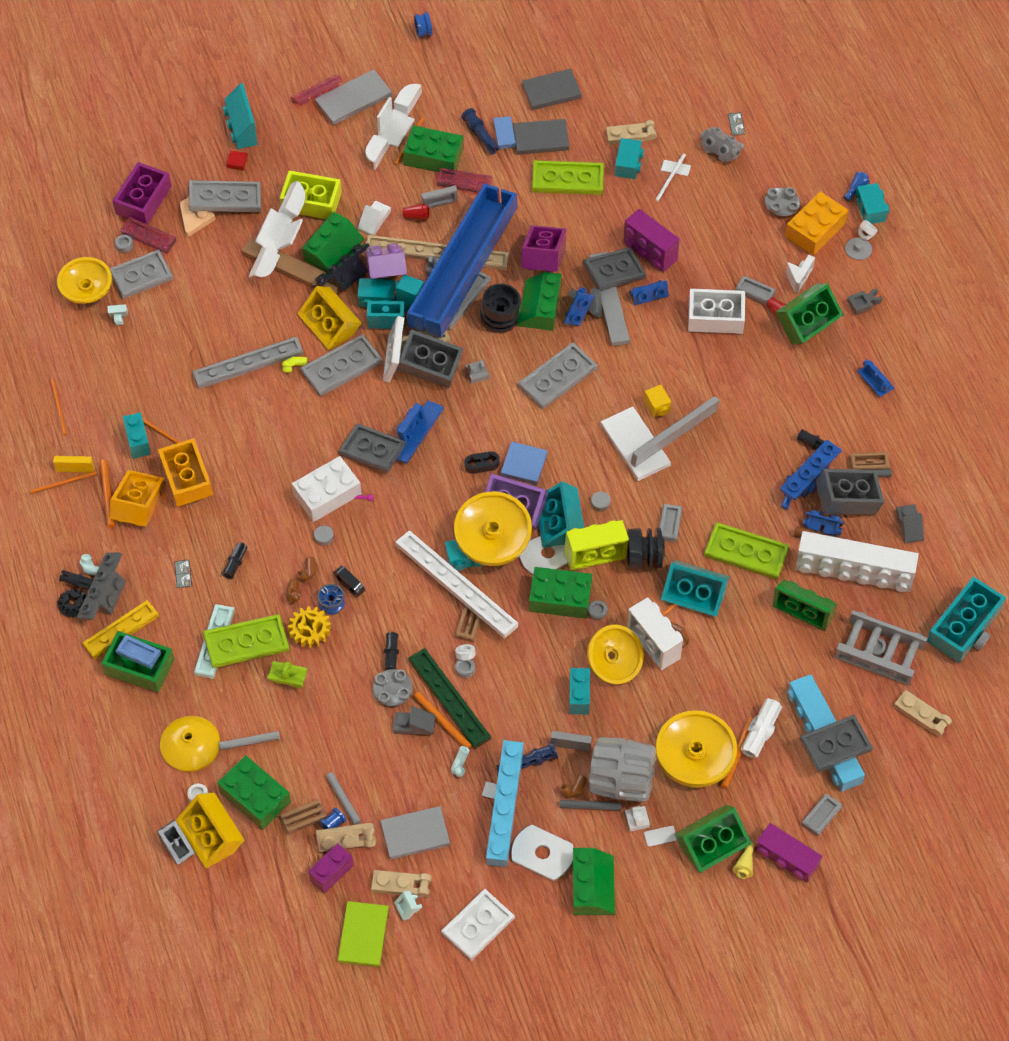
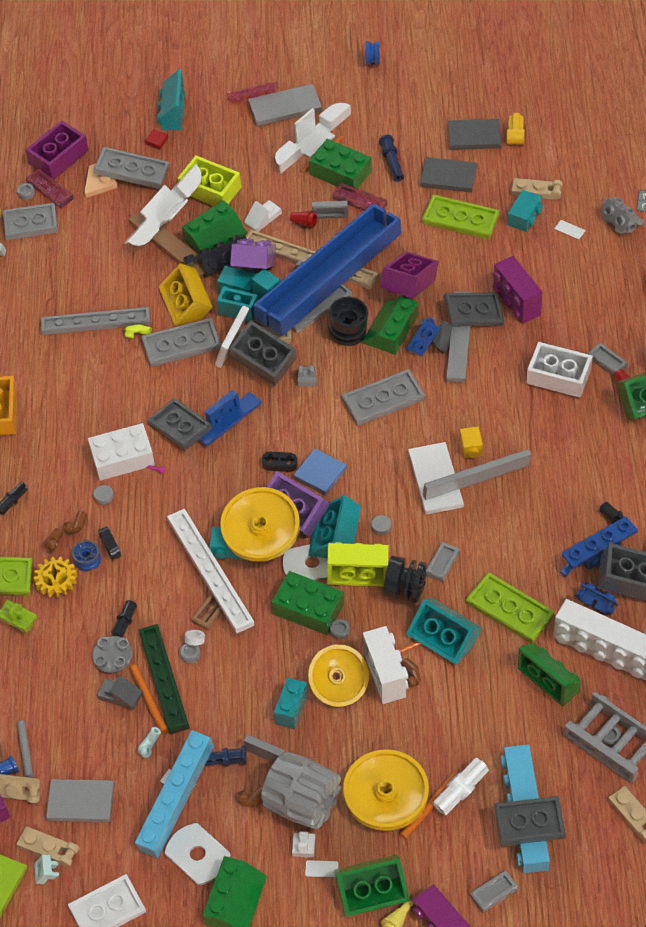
camera: 20 degrees right, 5 degrees down
medium blue tile [493,116,516,149] -> none
dark grey bar [560,800,621,811] -> none
blue hinge [630,280,669,306] -> none
white axle [655,153,686,202] -> none
none -> yellow piece [507,113,525,145]

